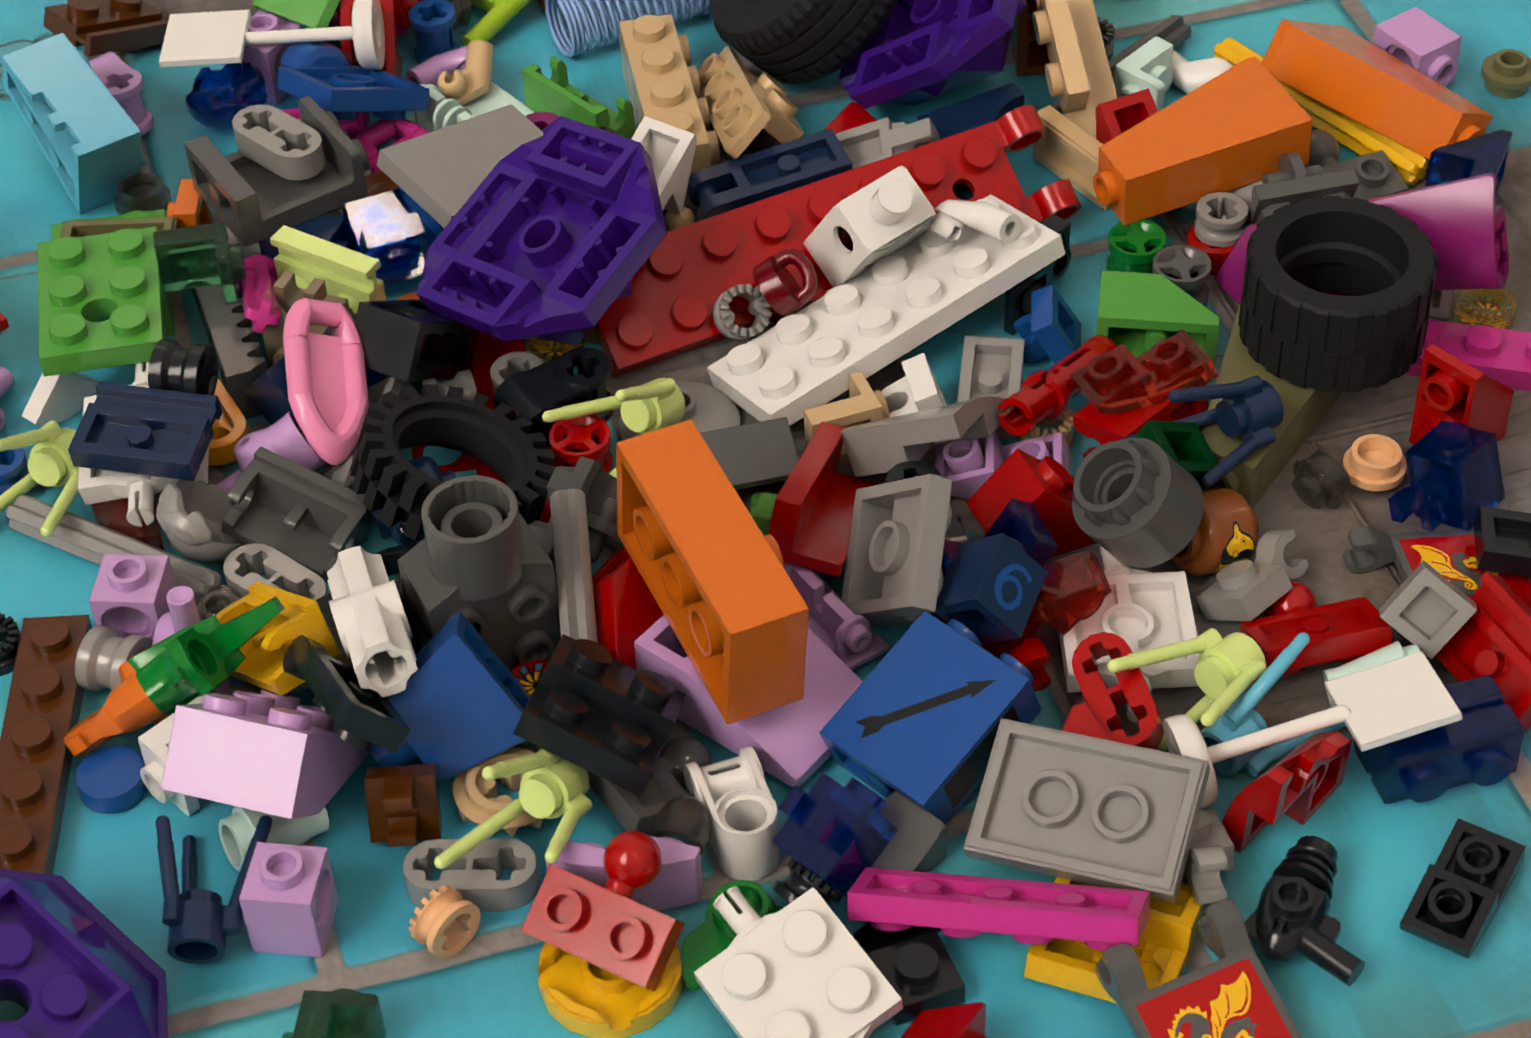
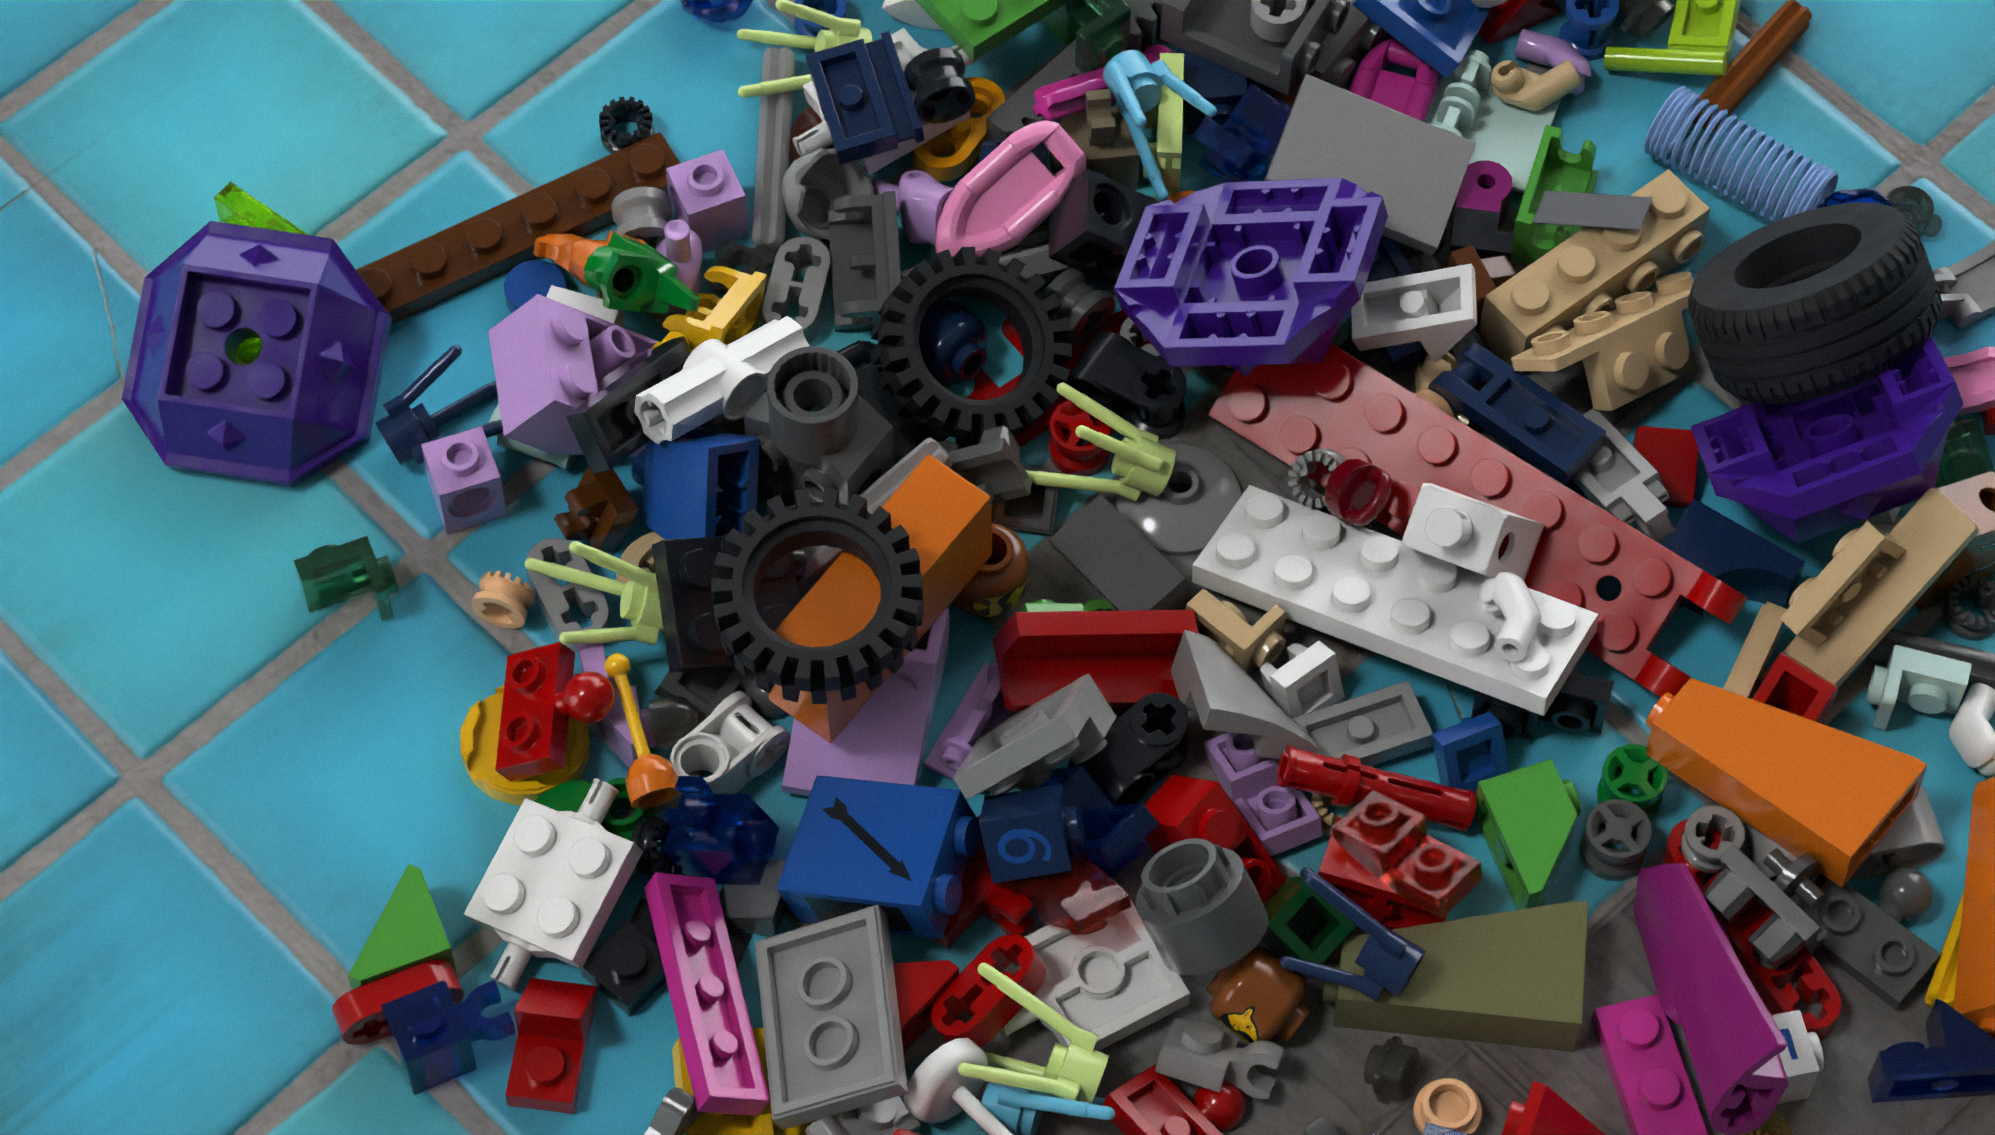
camera: 60 degrees right, 15 degrees up
black tyre [1238,196,1438,393] -> none
none -> hinge [604,653,682,809]
none -> black tyre [711,488,924,704]
none -> medium azure plant [1103,50,1217,201]
none -> sticker [1532,190,1652,230]

